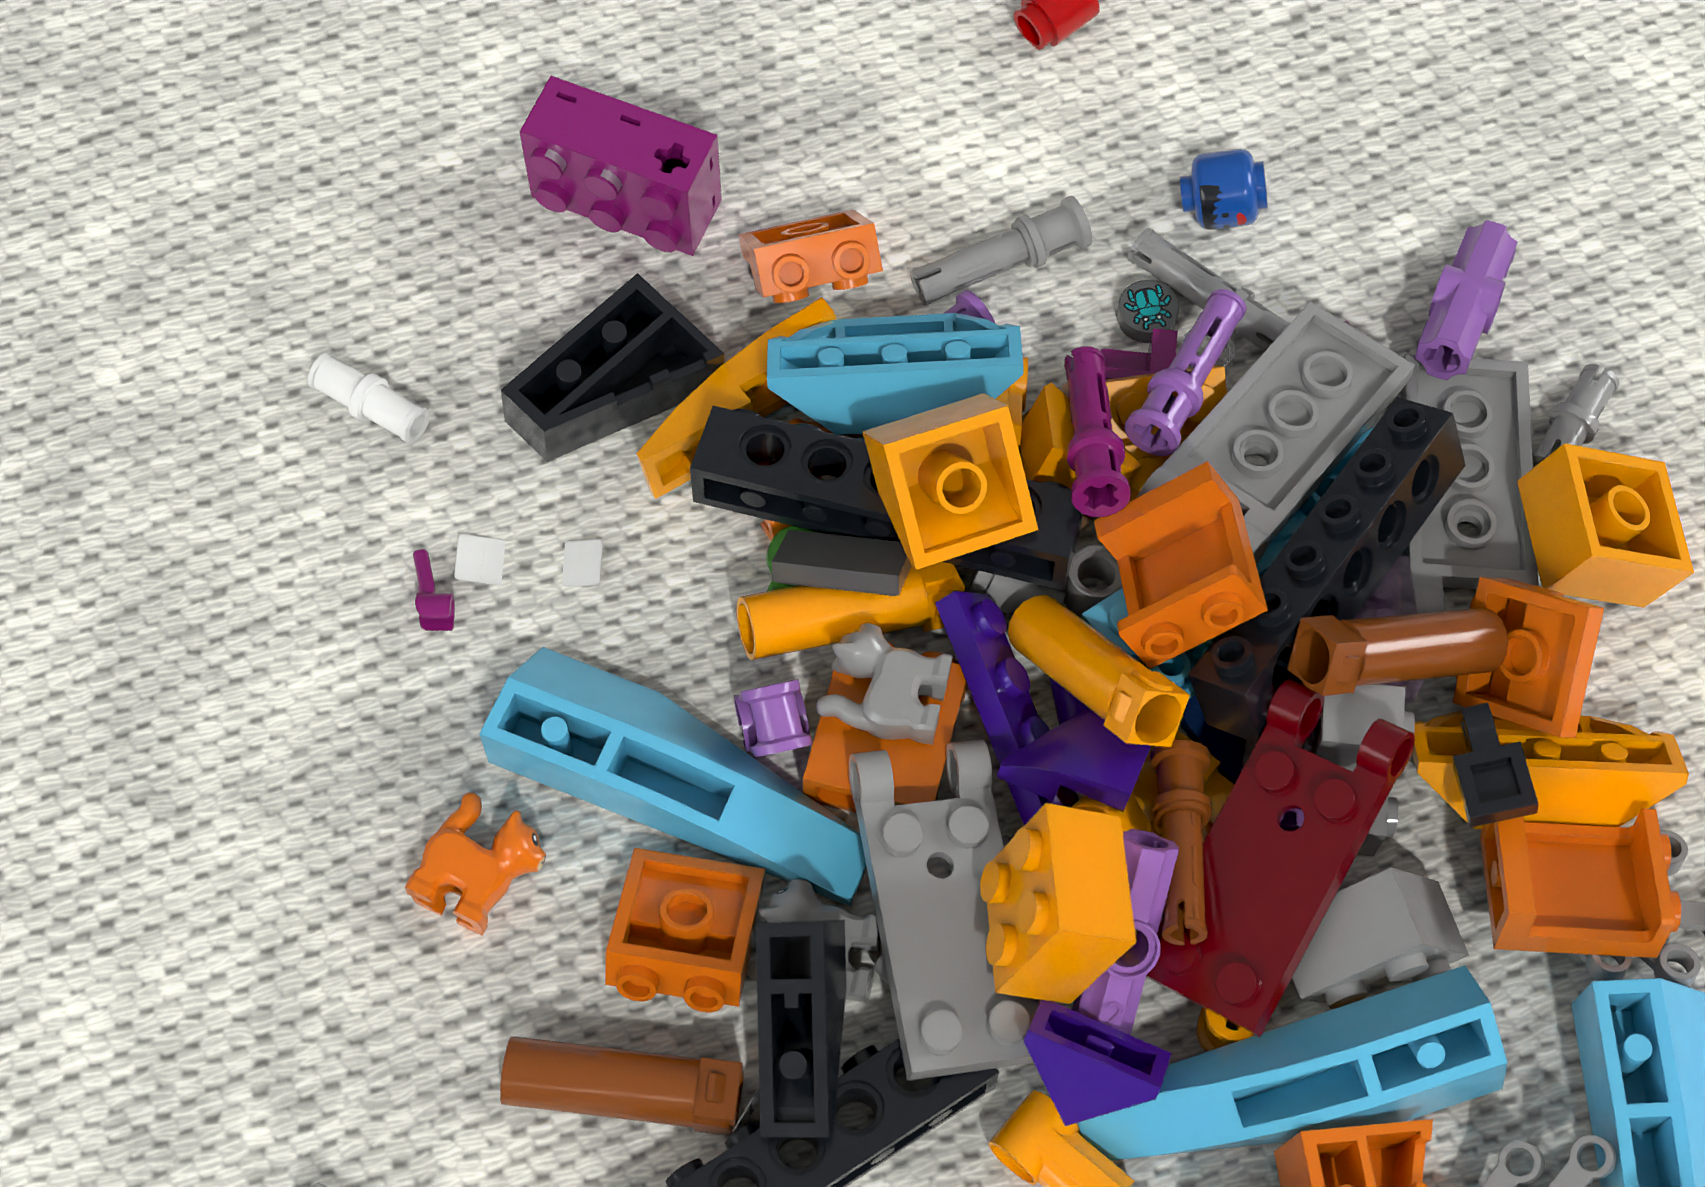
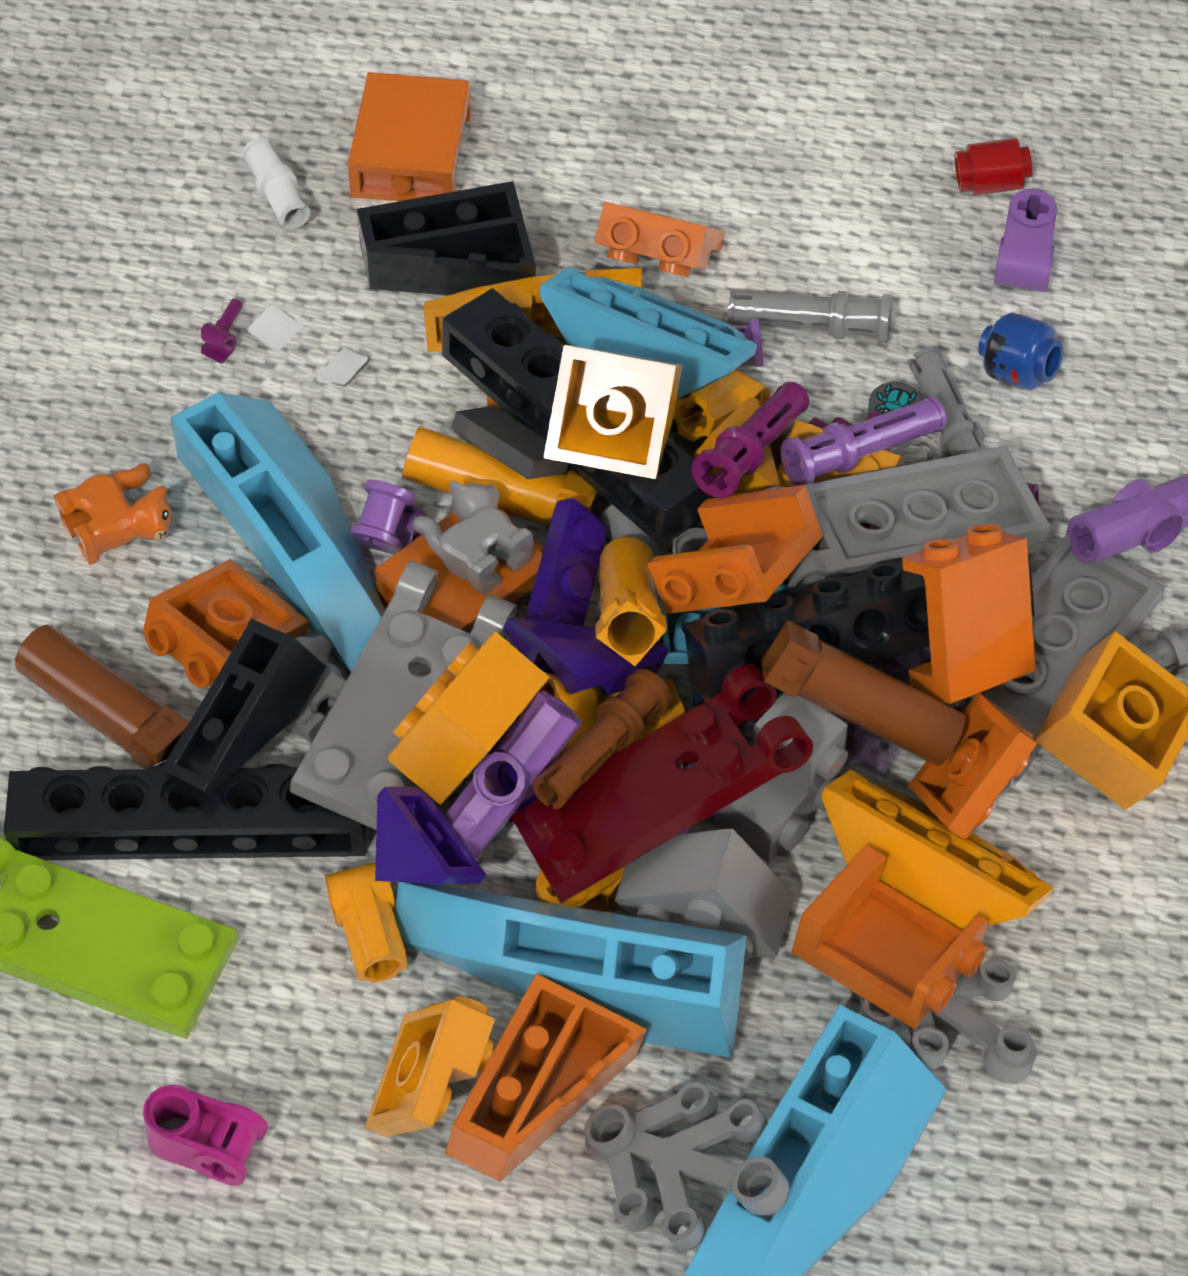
camera: 35 degrees right, 10 degrees down
magenta piece [519,75,722,256] -> none
black plate [1453,702,1538,828] -> none
none -> orange panel [348,72,471,201]
none -> orange panel [902,524,1036,704]
none -> medium lavender piece [994,189,1057,292]

